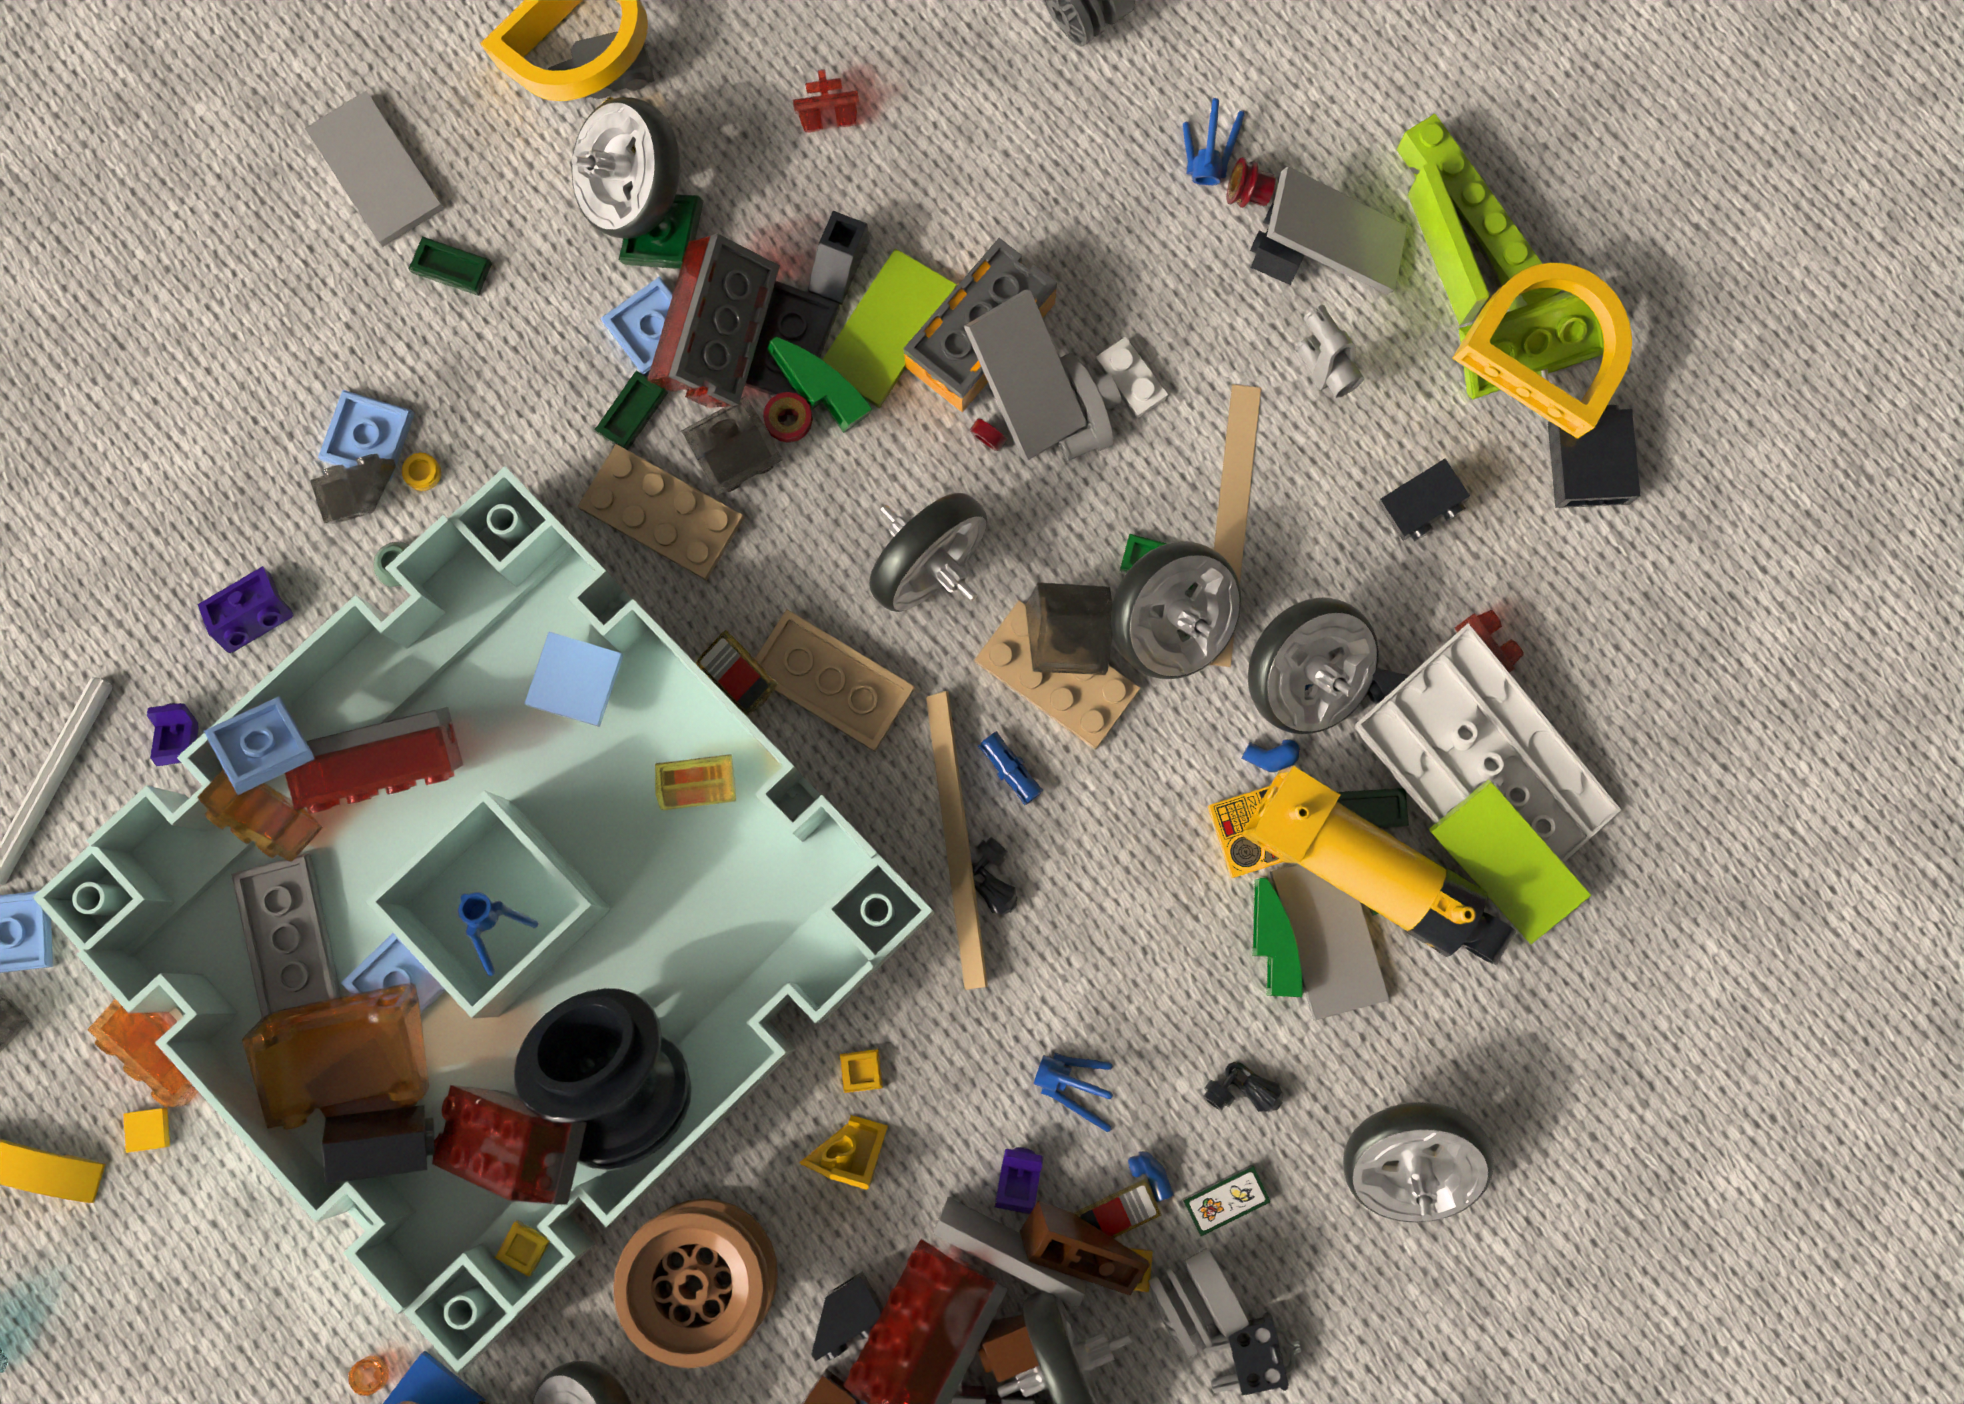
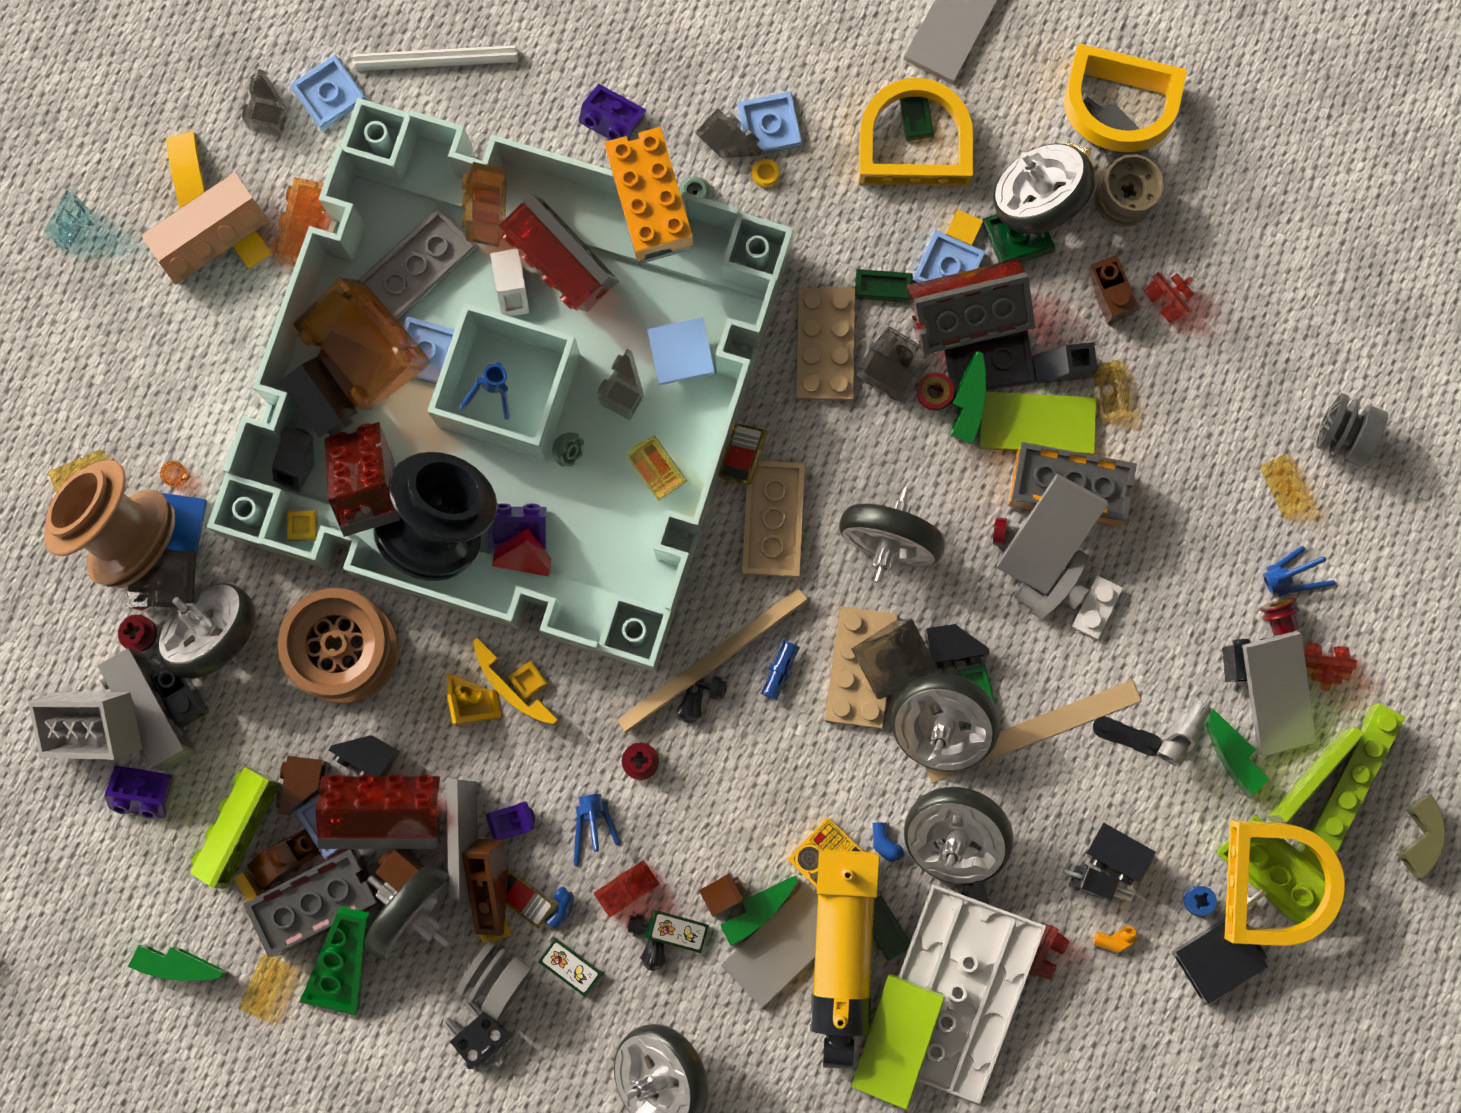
camera: 65 degrees right, 0 degrees up
dark purple bracket [147,703,199,766] -> none
light blue tile [204,696,314,795] -> none
none -> slope [141,172,269,285]
none -> black slope [272,425,315,492]
none -> yellow slope [473,638,560,726]
none -> dark purple bracket [488,503,547,549]
none -> white slope [490,248,530,317]
none -> red slope [492,528,552,577]
none -> sand green plate [552,432,584,467]
none -> clear red slope [593,860,660,918]
none -> clear smoke slope [597,349,644,420]
none -> light orange piece [604,127,694,265]
none -> dark red piece [621,742,659,780]
none -> tile [645,909,709,953]
none -> reddish brown slope [699,873,746,917]
none -> yellow window [859,78,973,186]
none -> black slope [924,624,990,669]
none -> yellow tile [946,209,983,246]
none -> black piece [1062,864,1134,901]
none -> reddish brown slope [1090,255,1139,325]
none -> clear yellow slope [1093,360,1133,421]
none -> black piece [1093,716,1162,756]
none -> light orange arm [1093,925,1137,953]
none -> dark tan wheel [1094,154,1164,227]
none -> blue wheel [1184,886,1217,916]
none -> green slope [1205,709,1270,797]
none -> clear yellow slope [1259,454,1314,518]
none -> clear red hips [1304,643,1357,692]
none -> olive brick [1397,794,1445,878]

